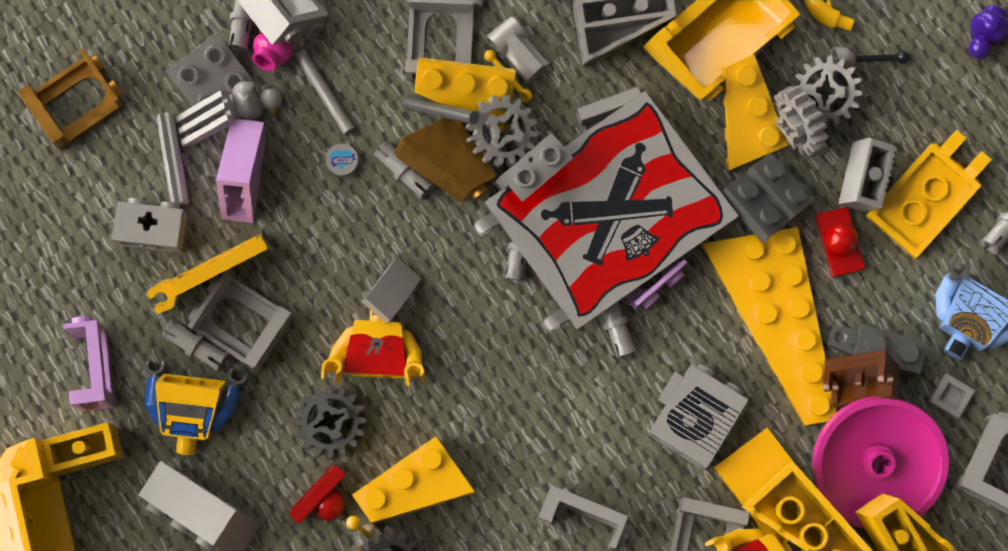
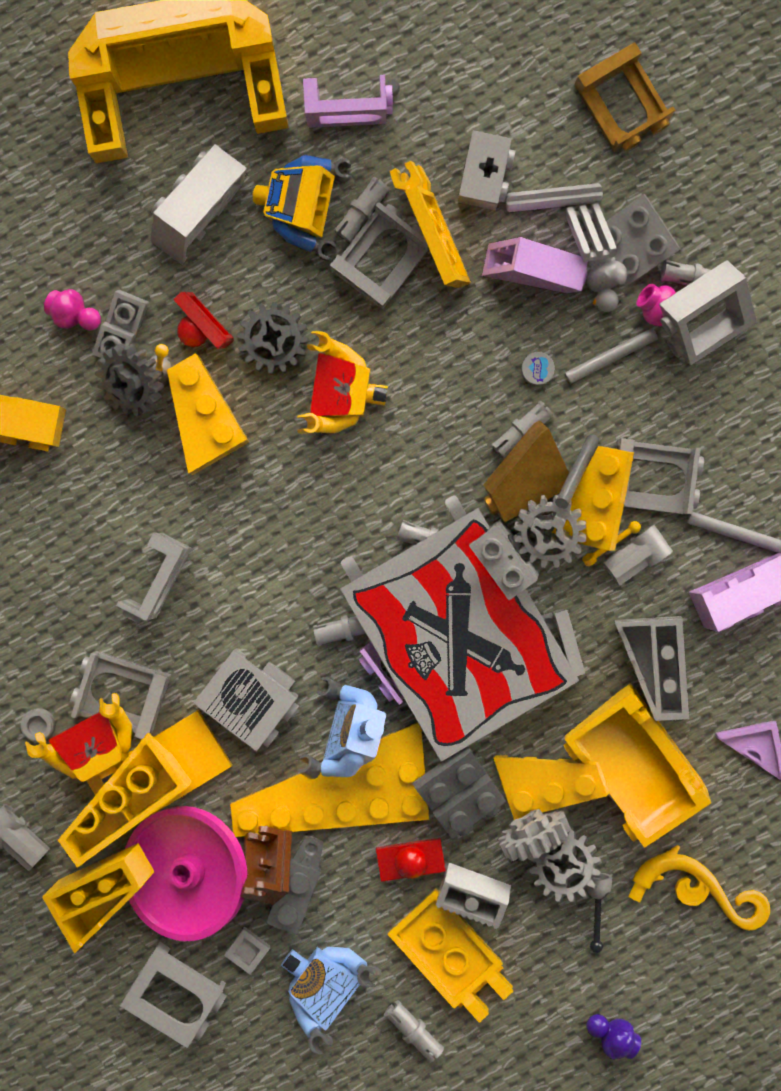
camera: 90 degrees right, 10 degrees up
light grey slope [361,257,421,323] -> none
none -> light blue torso [297,677,386,779]

